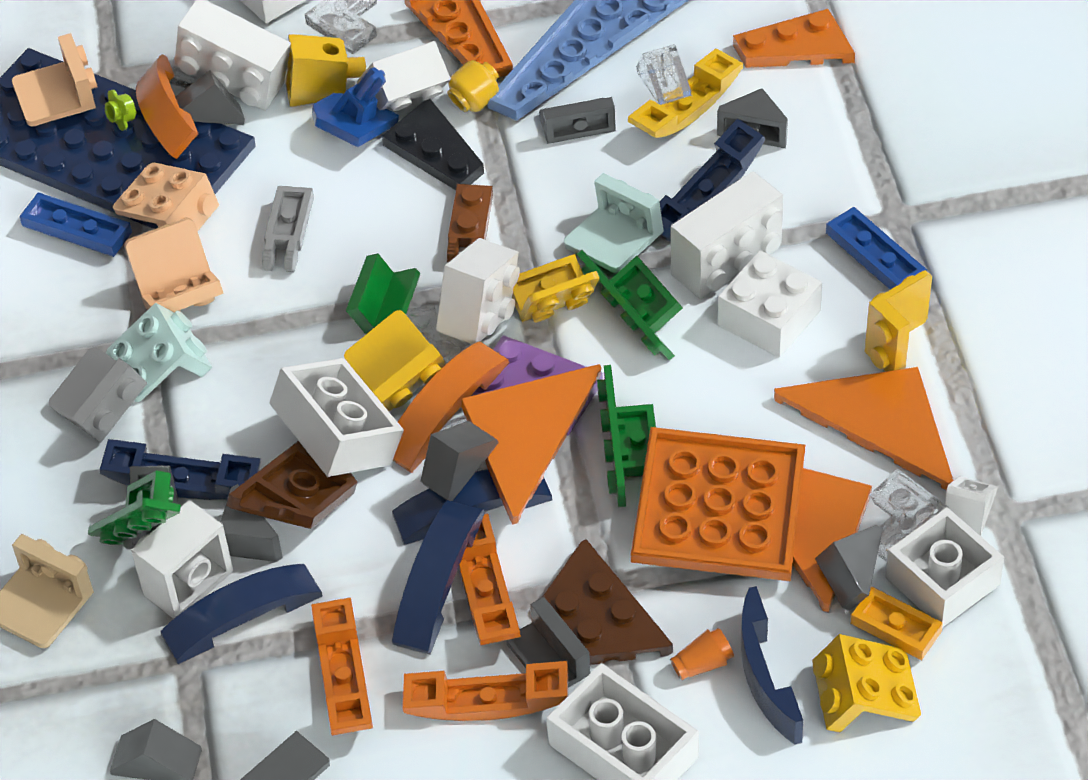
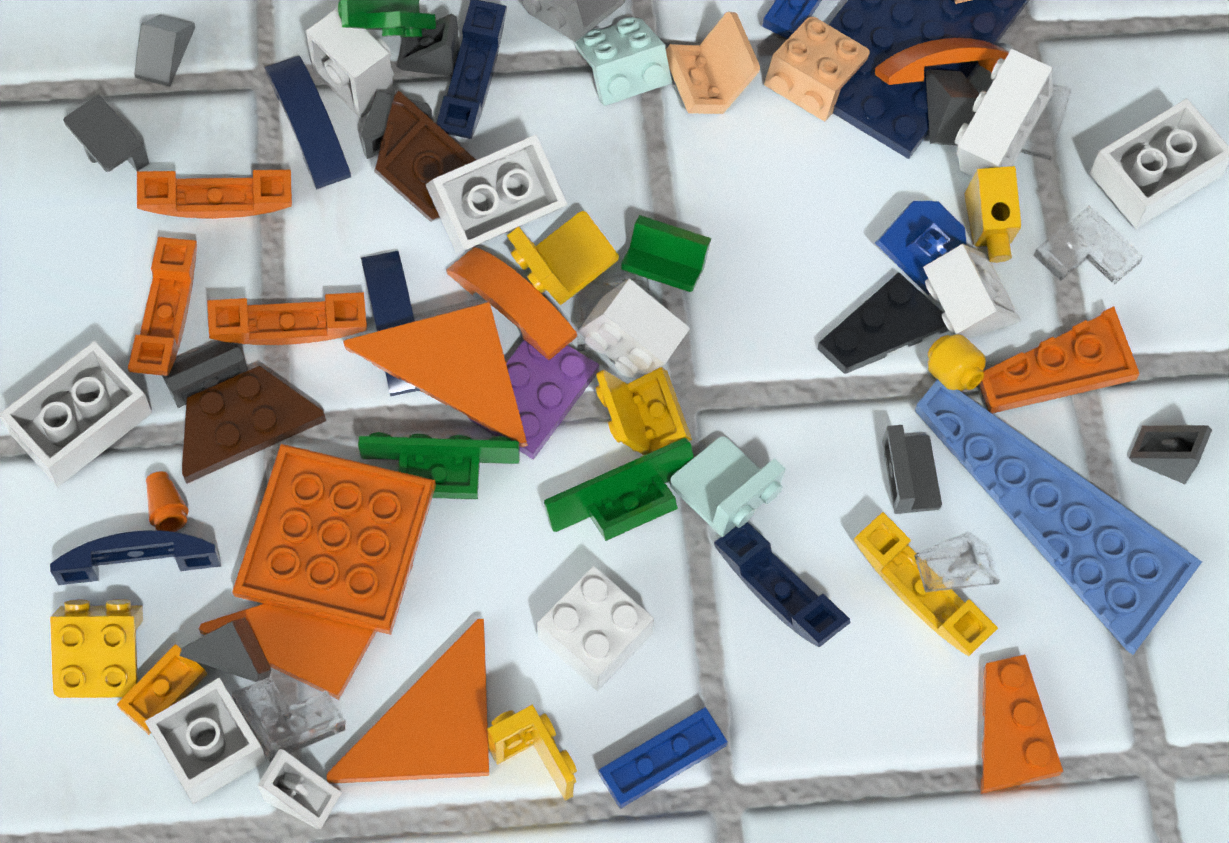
camera: 90 degrees right, 15 degrees up
lime plate [105,90,136,131] -> none
light grey hinge [262,186,314,272] -> none
dark blue slope [392,500,485,655] -> none
dark grey slope [420,421,499,501] -> none
dark orange hinge [447,184,493,262] -> none
white brick [671,171,783,299] -> none
dark grey slope [717,88,788,148] -> none

